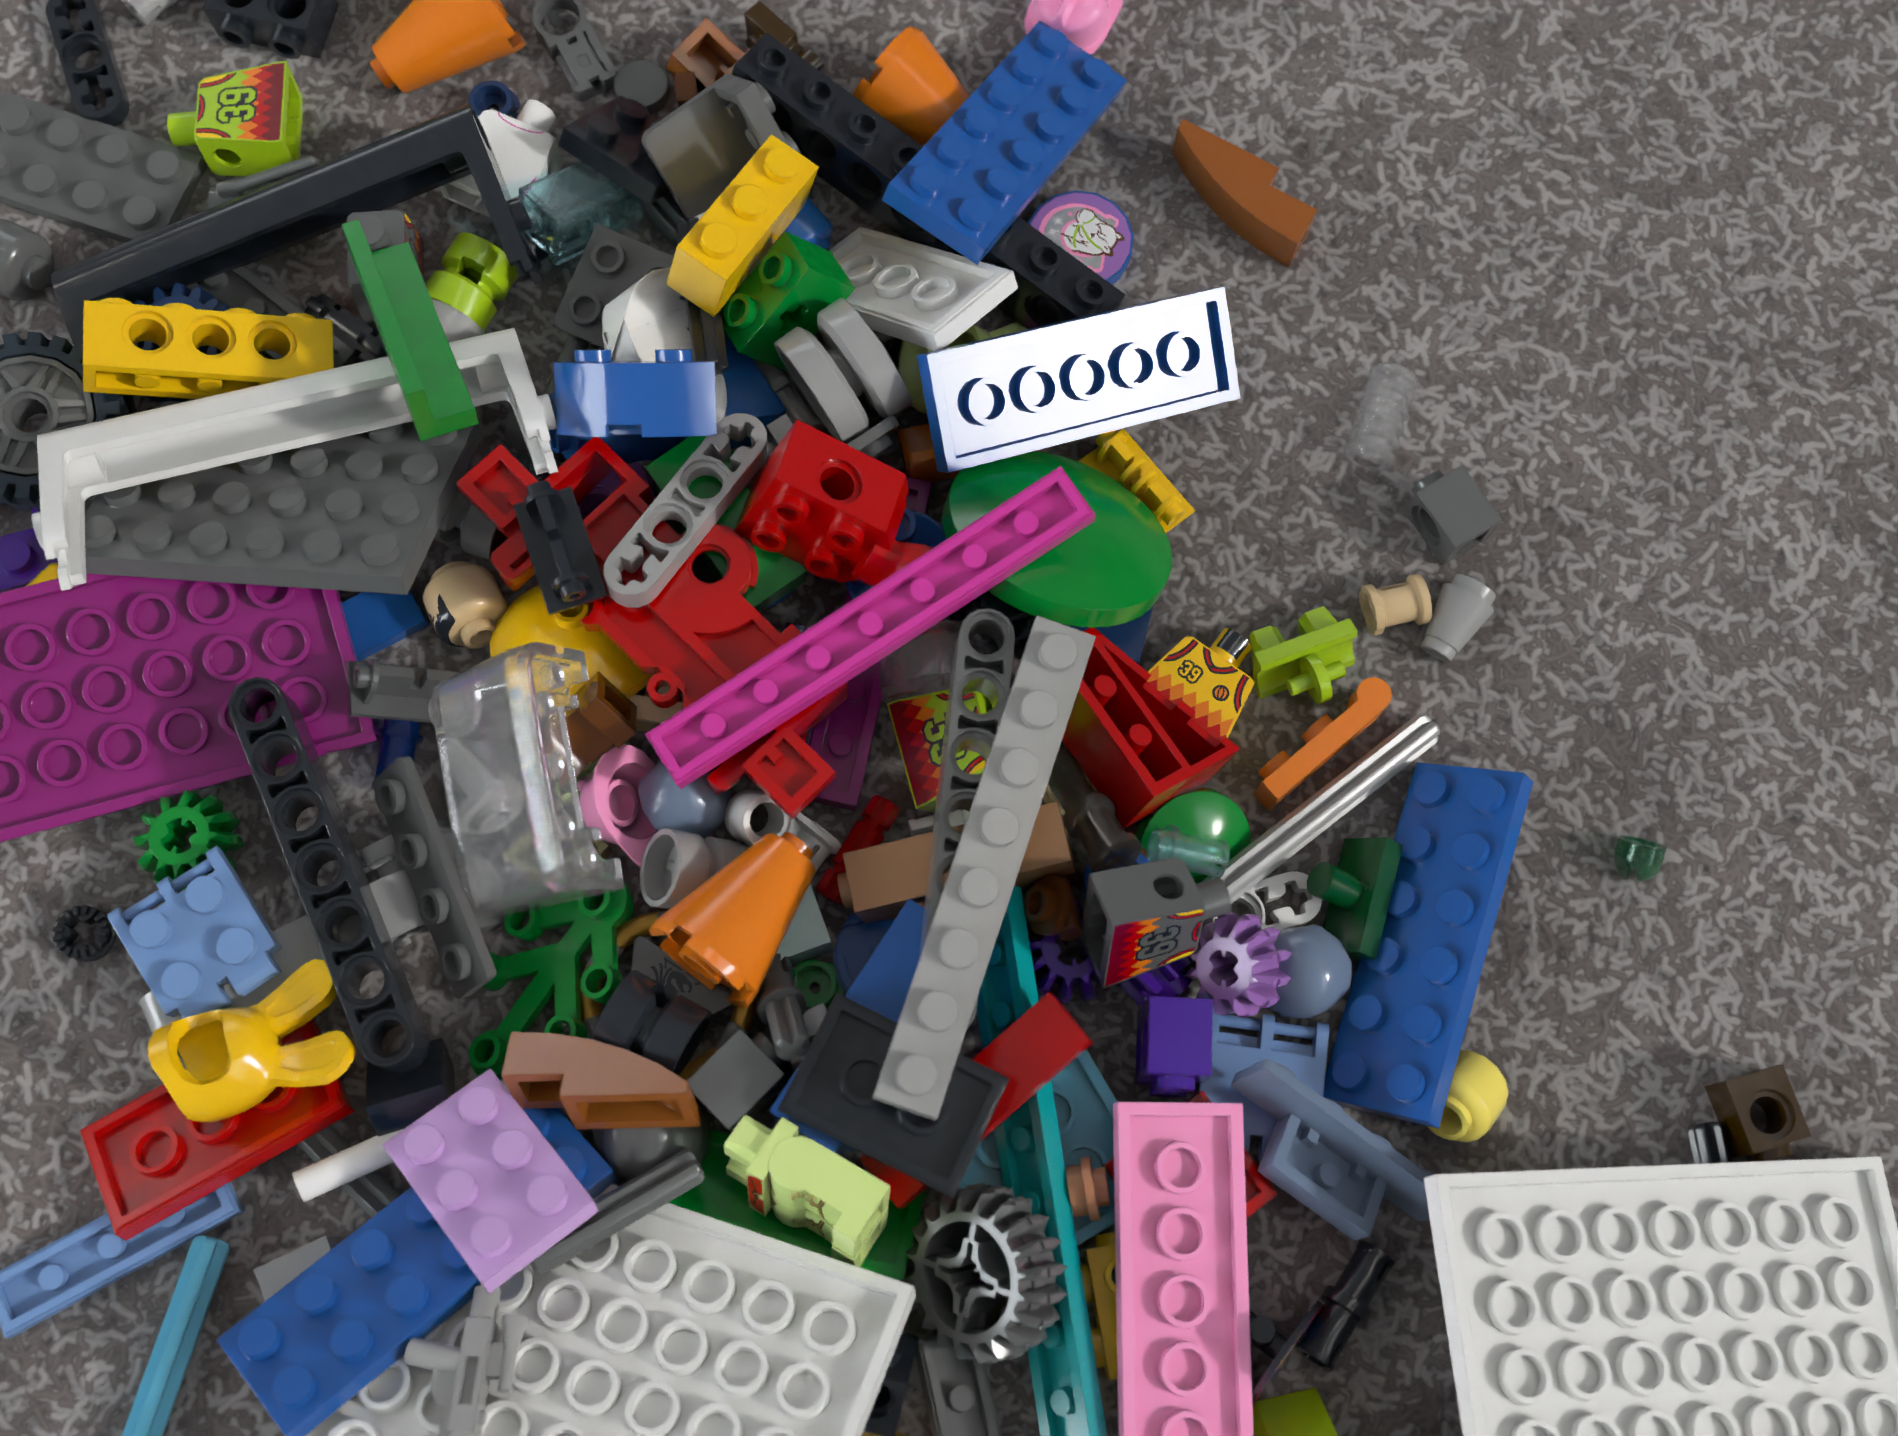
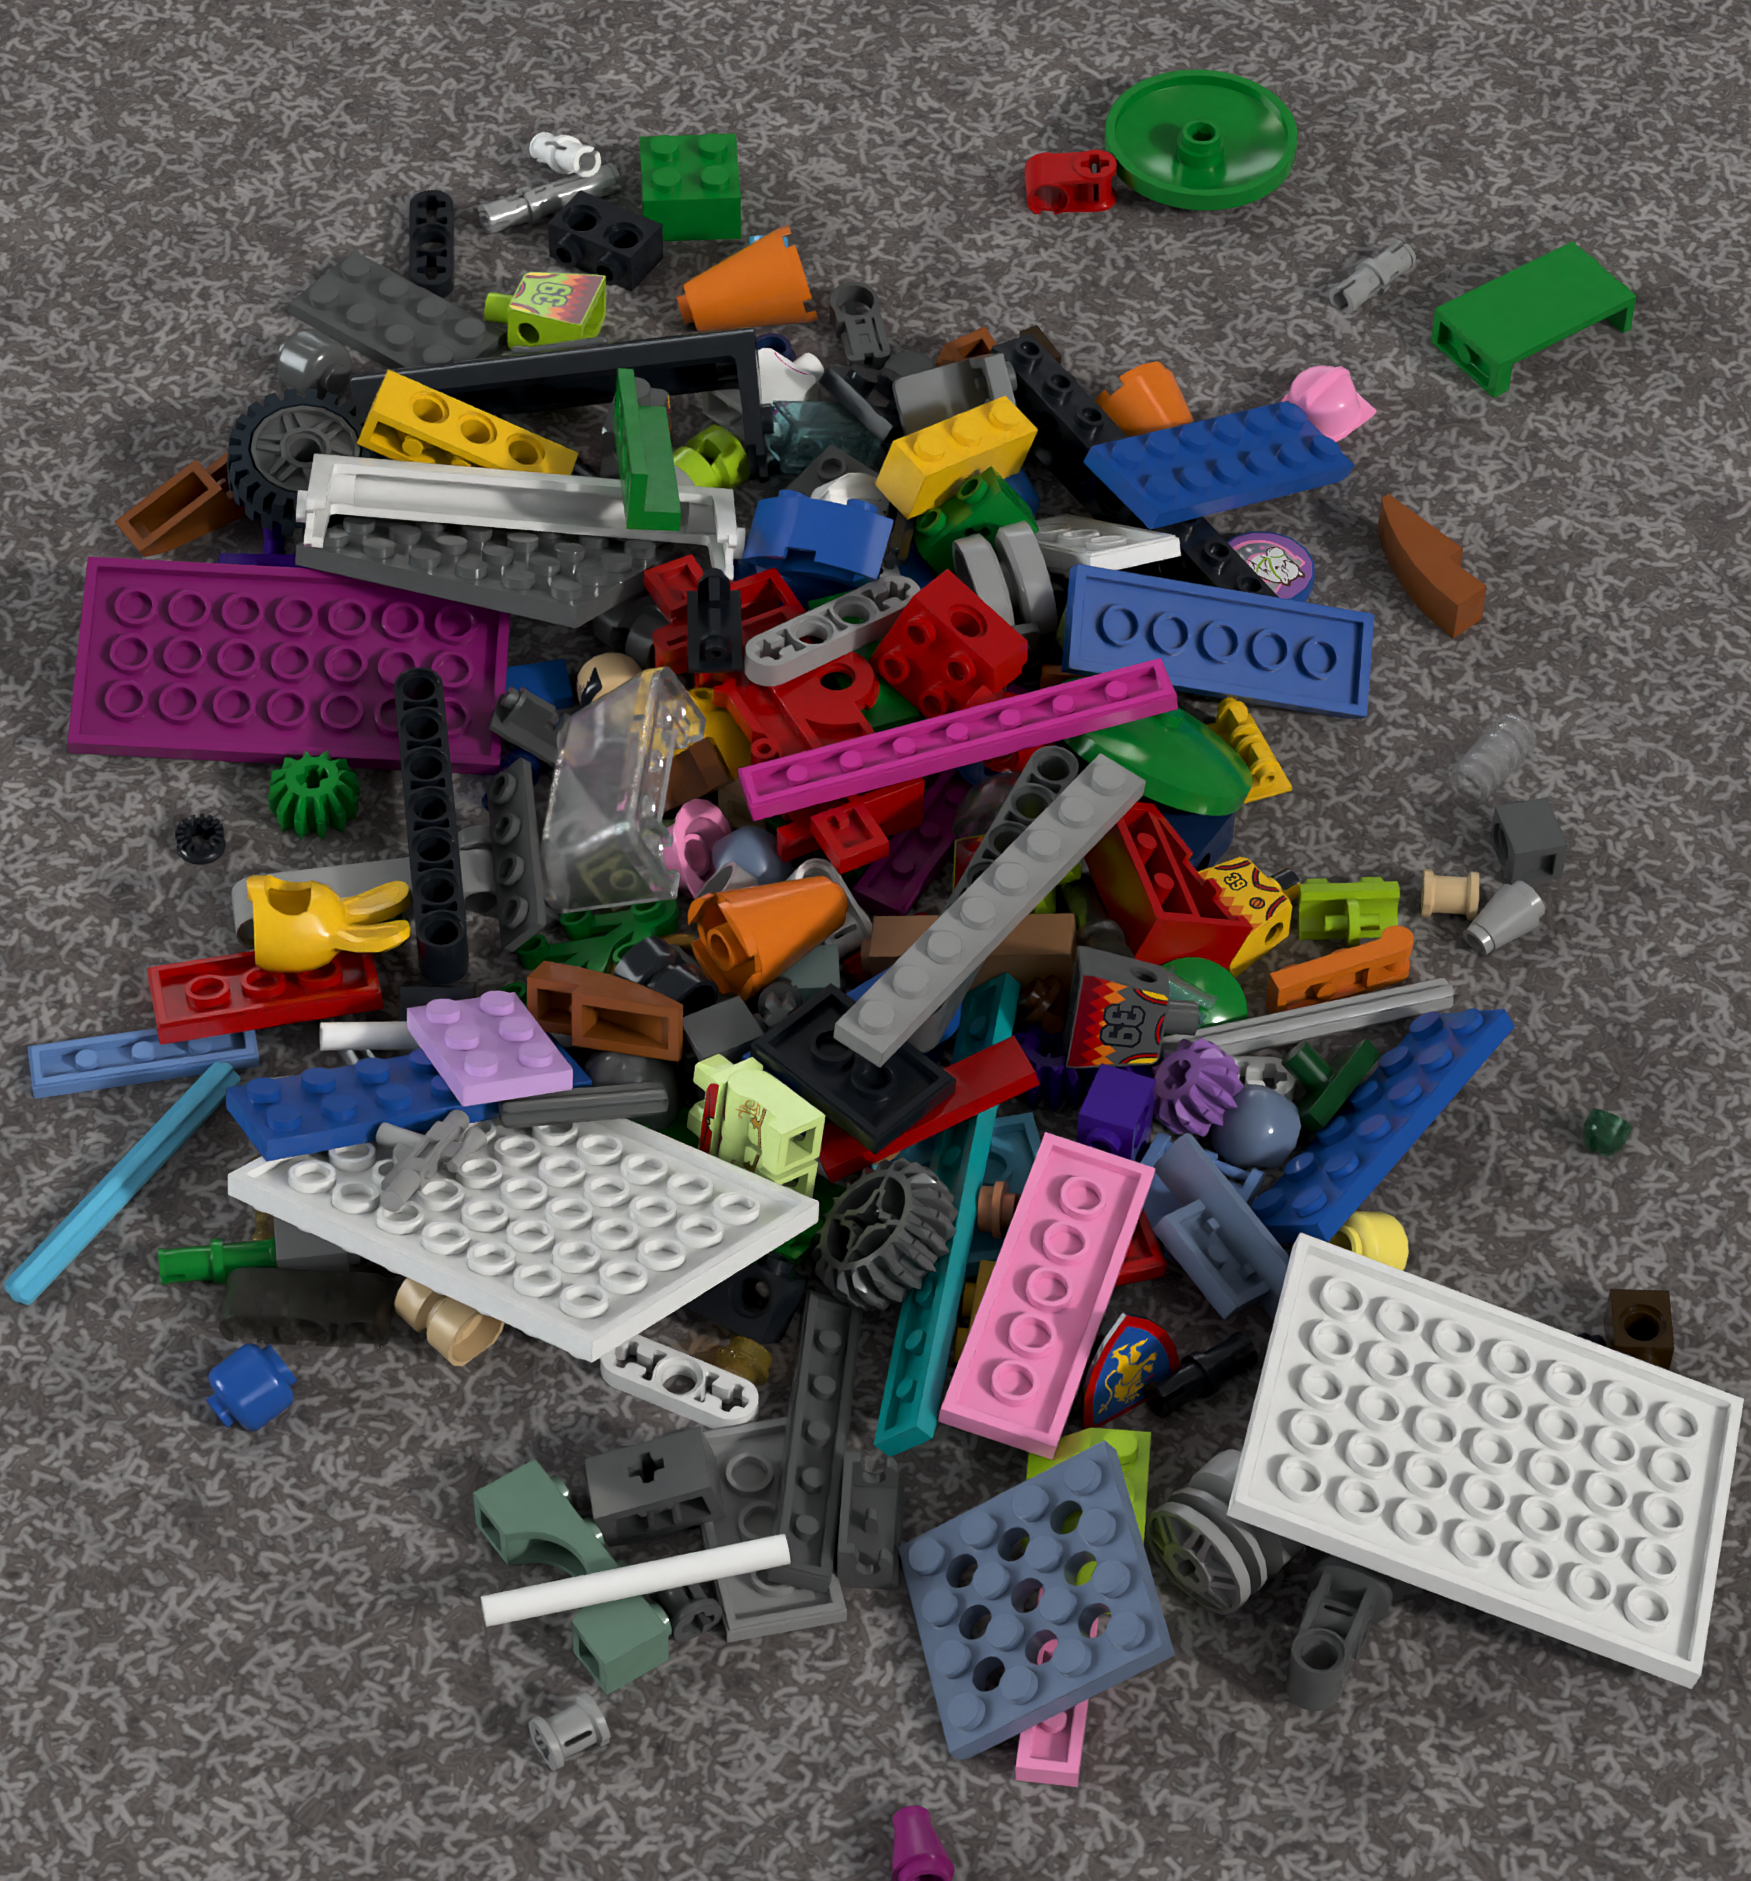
camera: 20 degrees right, 25 degrees down
medium blue plate [107,846,282,1018] -> none

